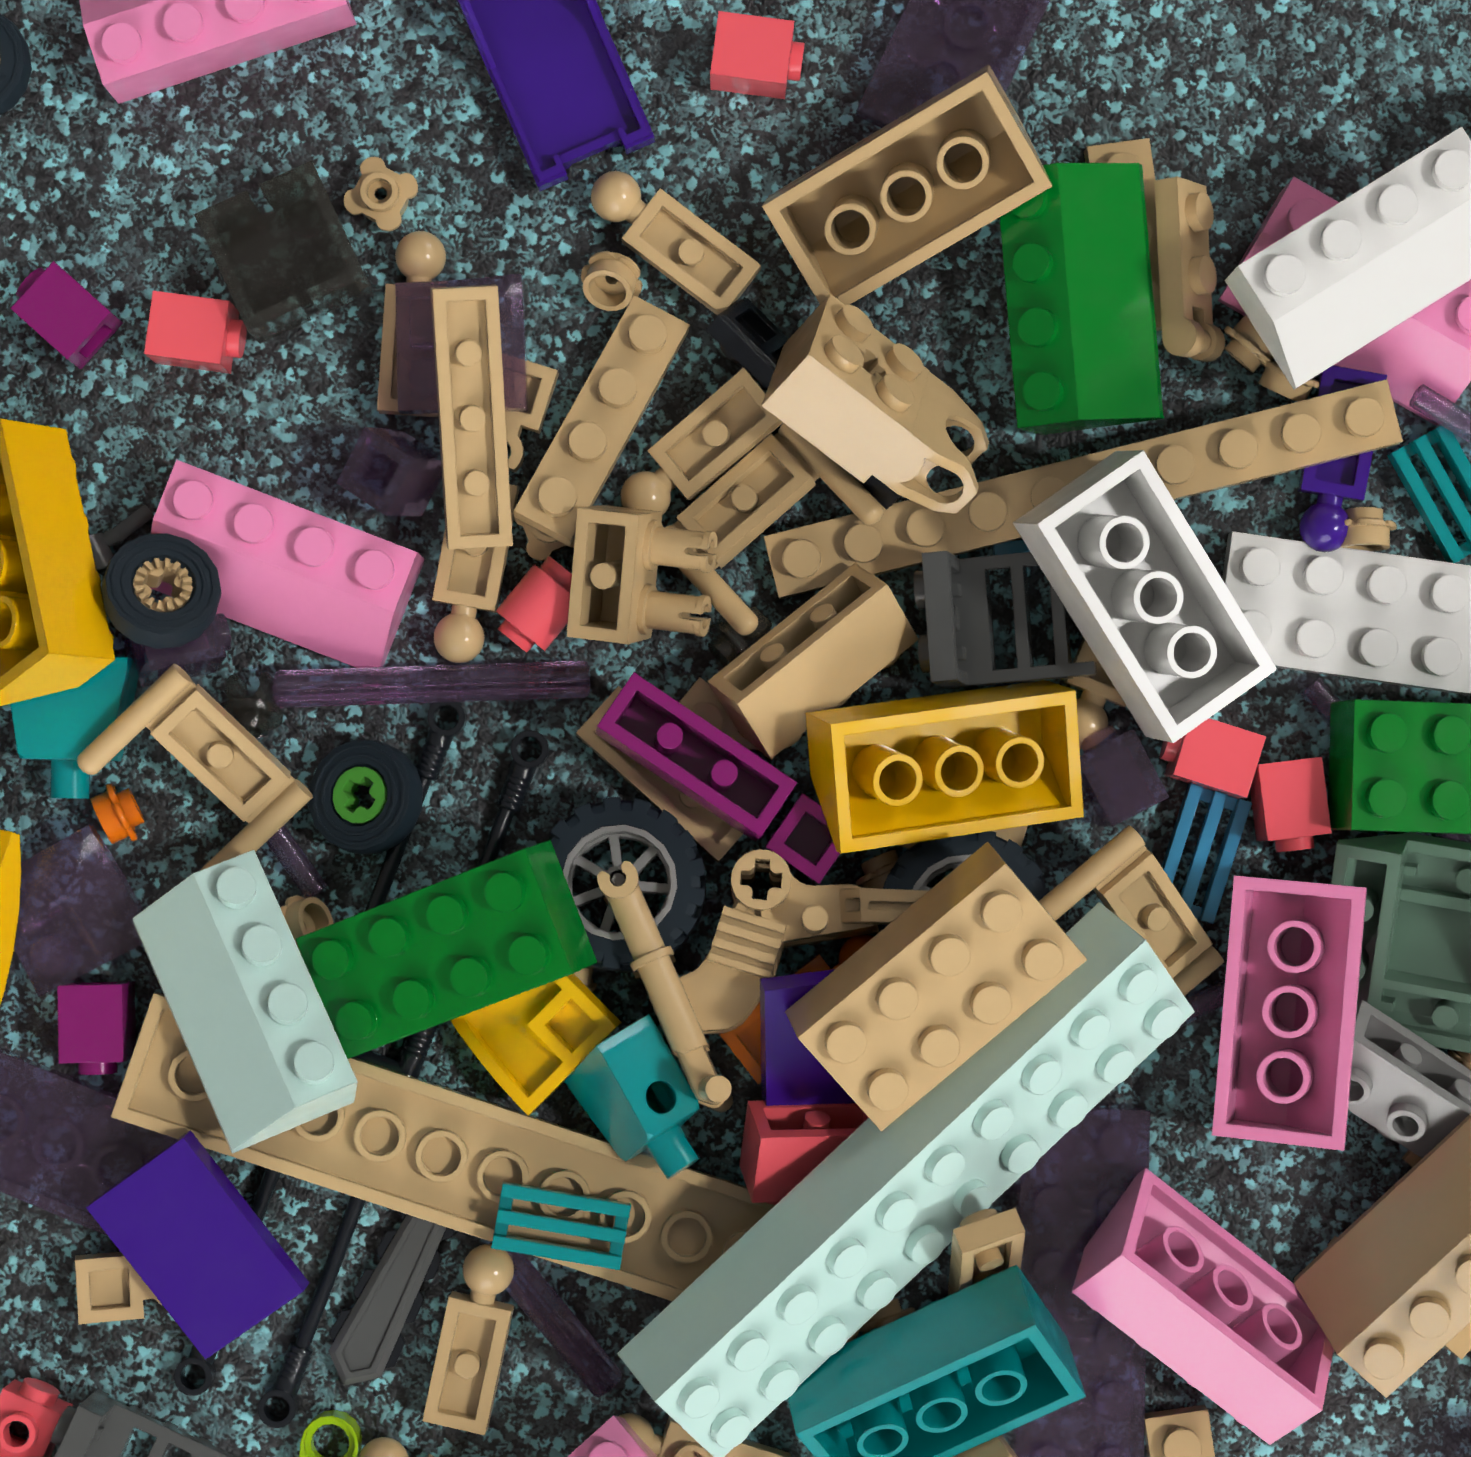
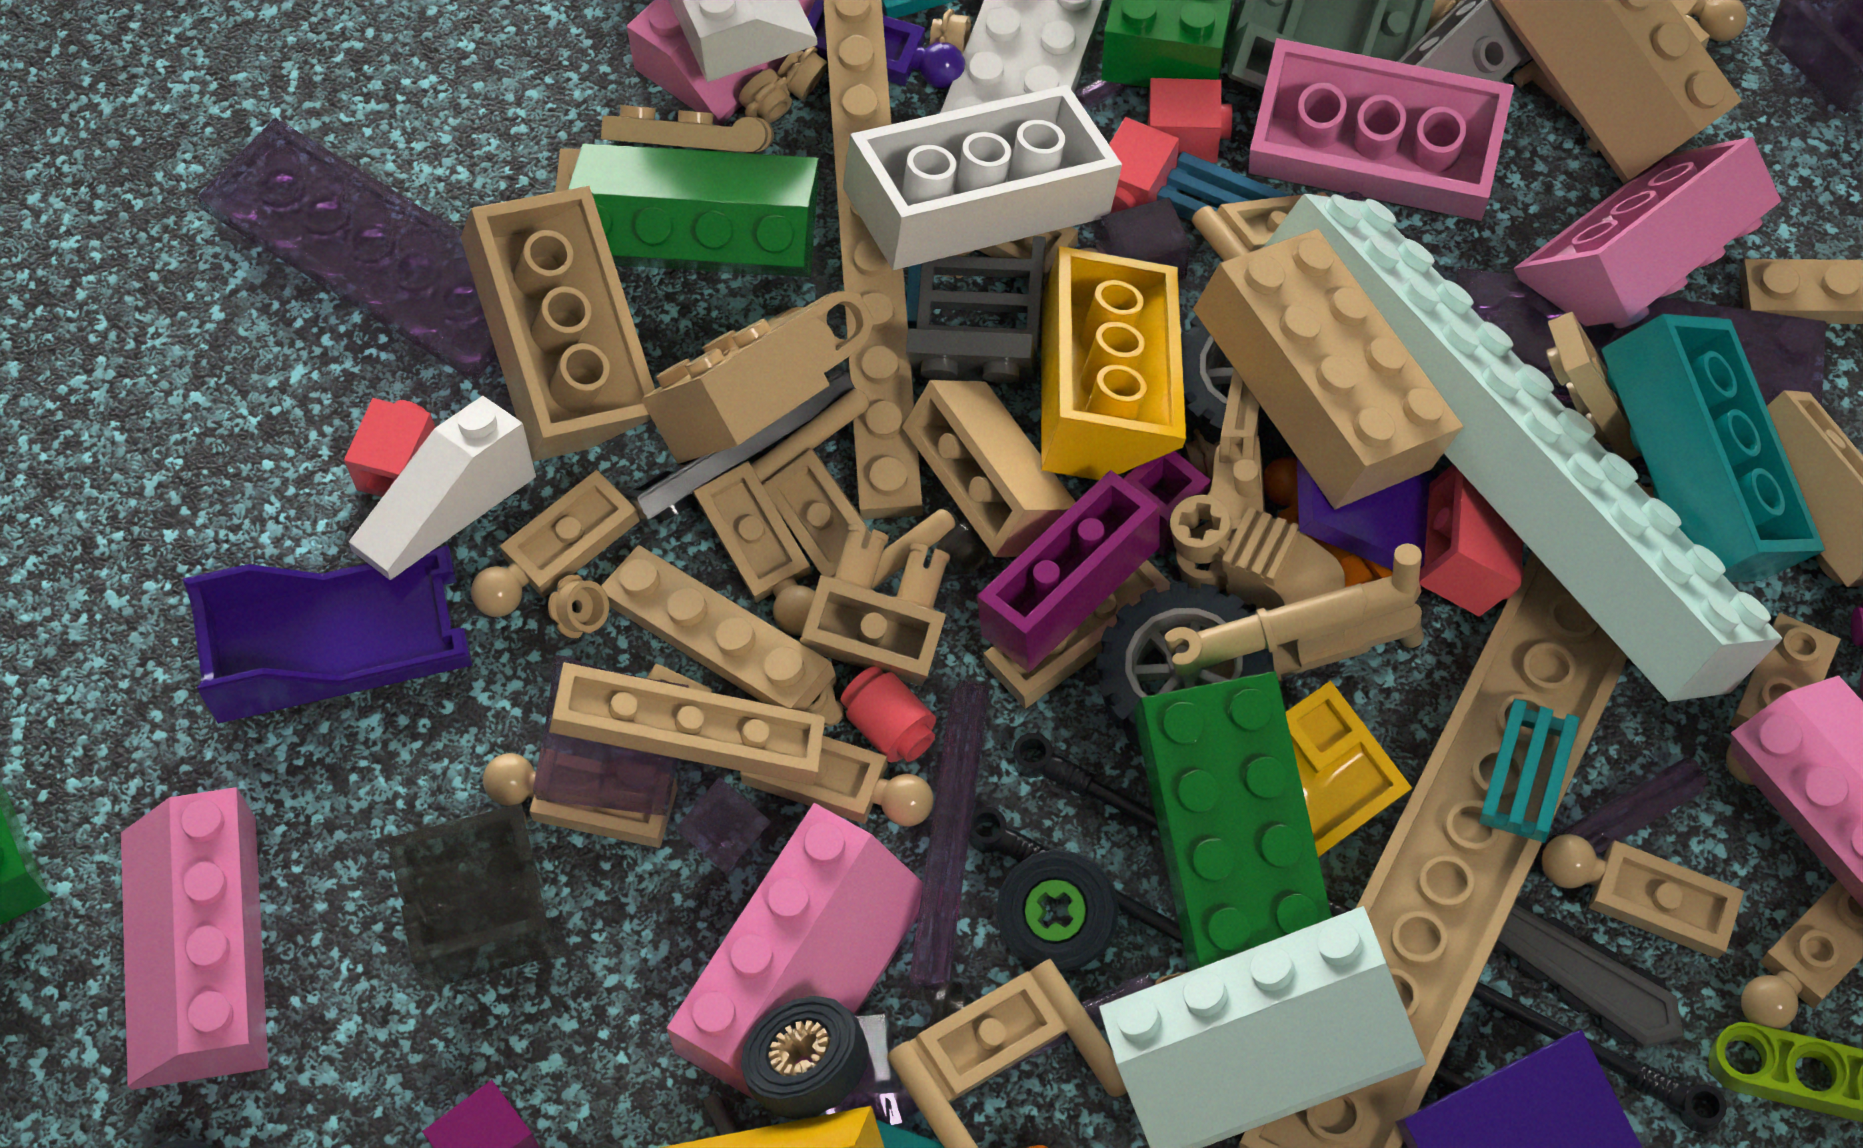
camera: 75 degrees left, 25 degrees down
coral brick [144,291,247,374] -> none
tan plate [344,157,418,232] -> none
teal torso [564,1014,700,1179] -> none
none -> white slope [349,396,536,580]

